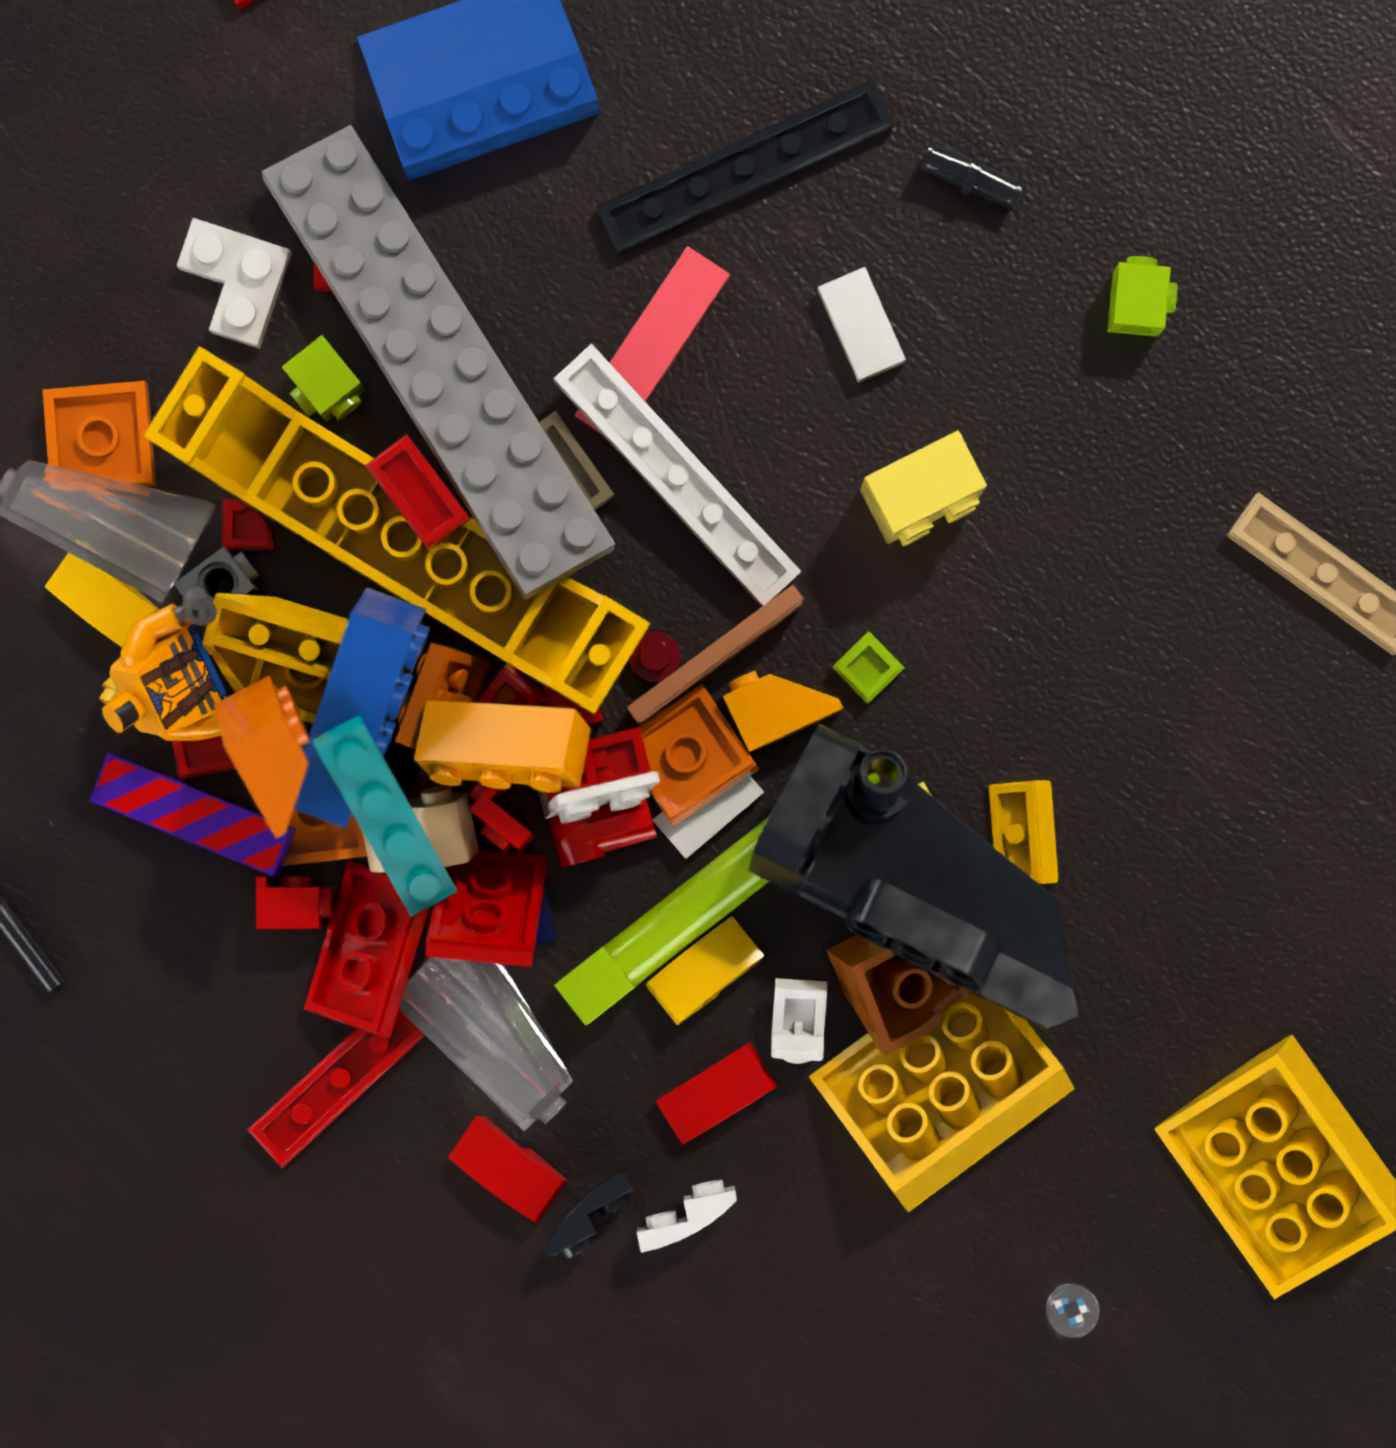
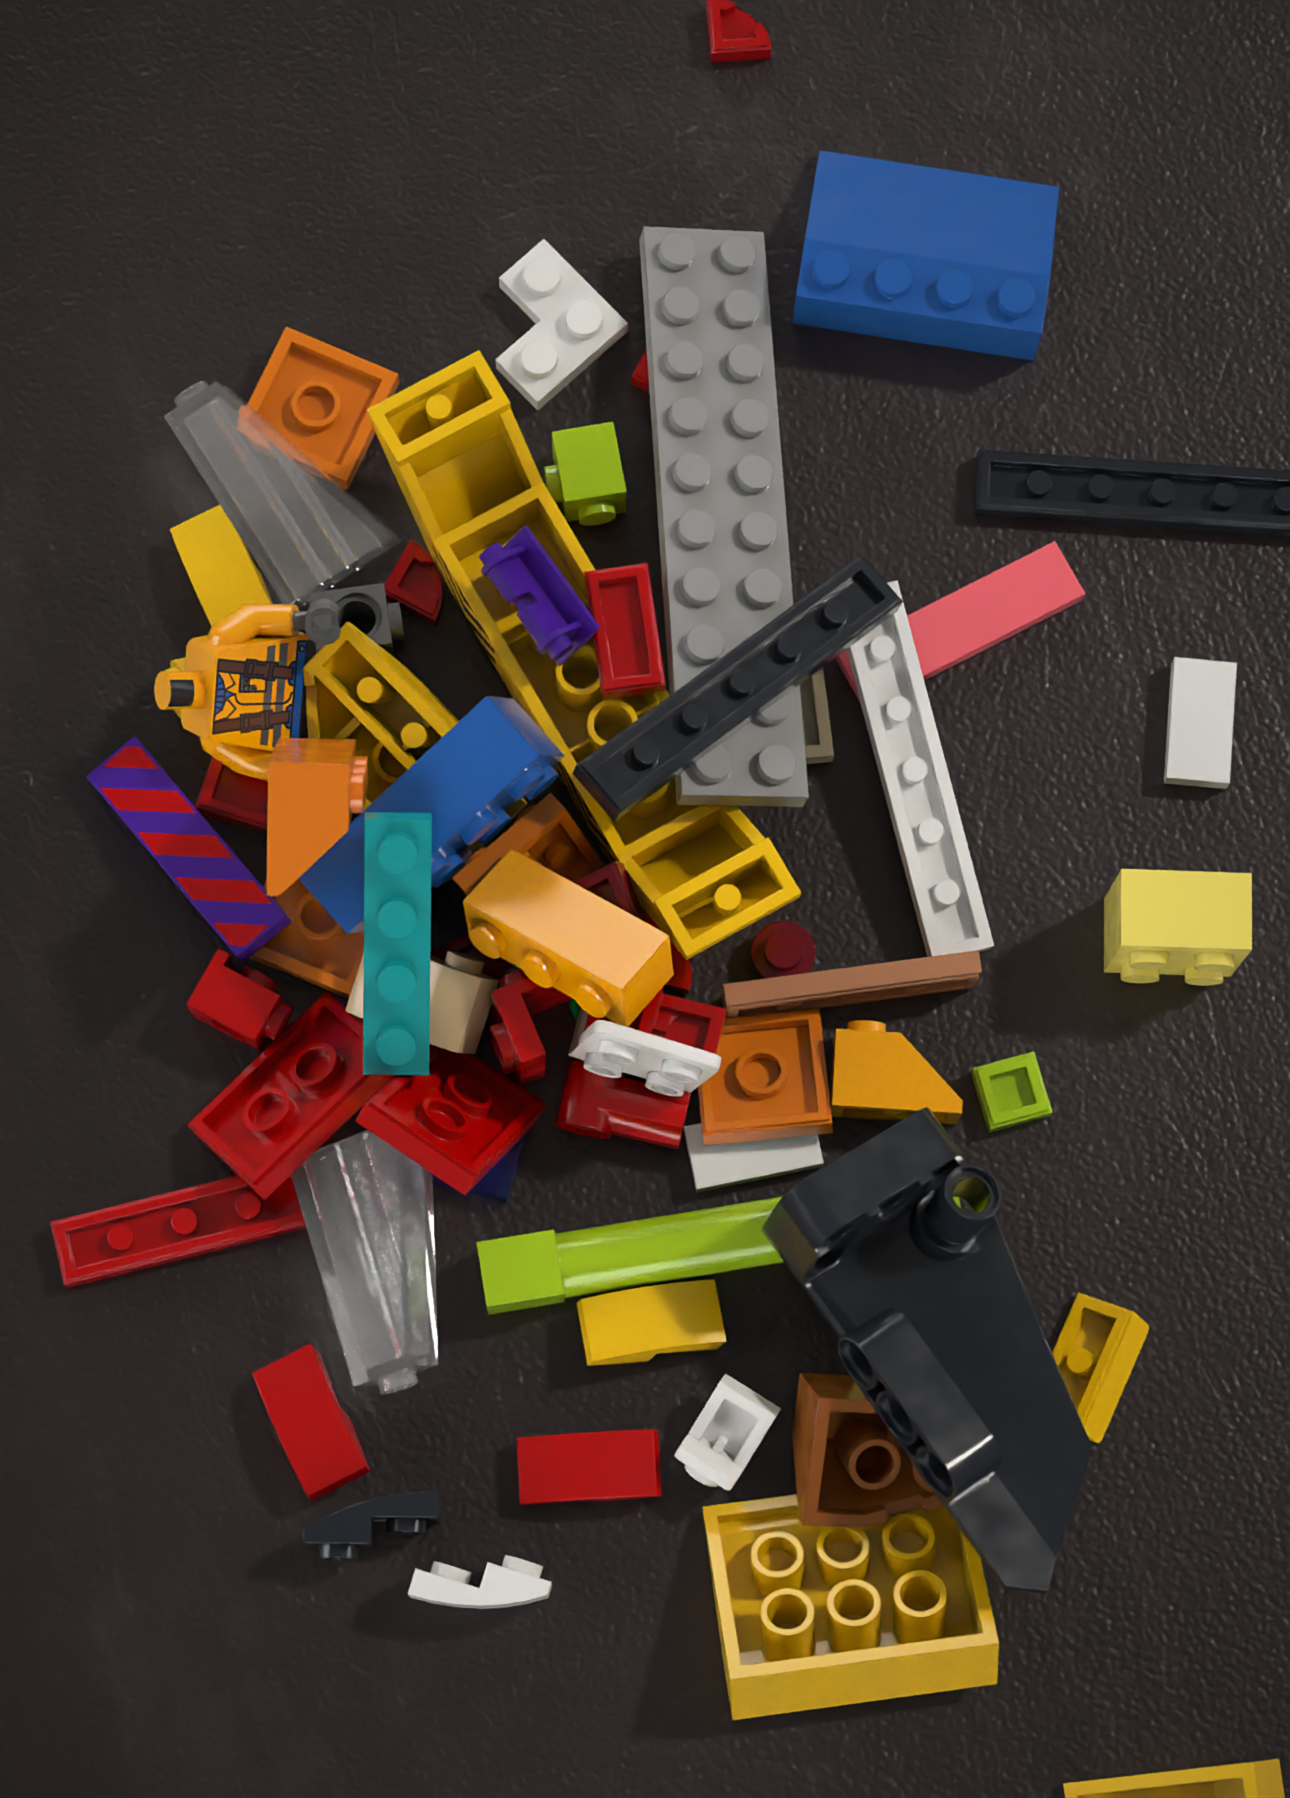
camera: 25 degrees right, 10 degrees down
none -> dark purple hinge [479,526,601,666]
none -> black tile [573,555,903,822]

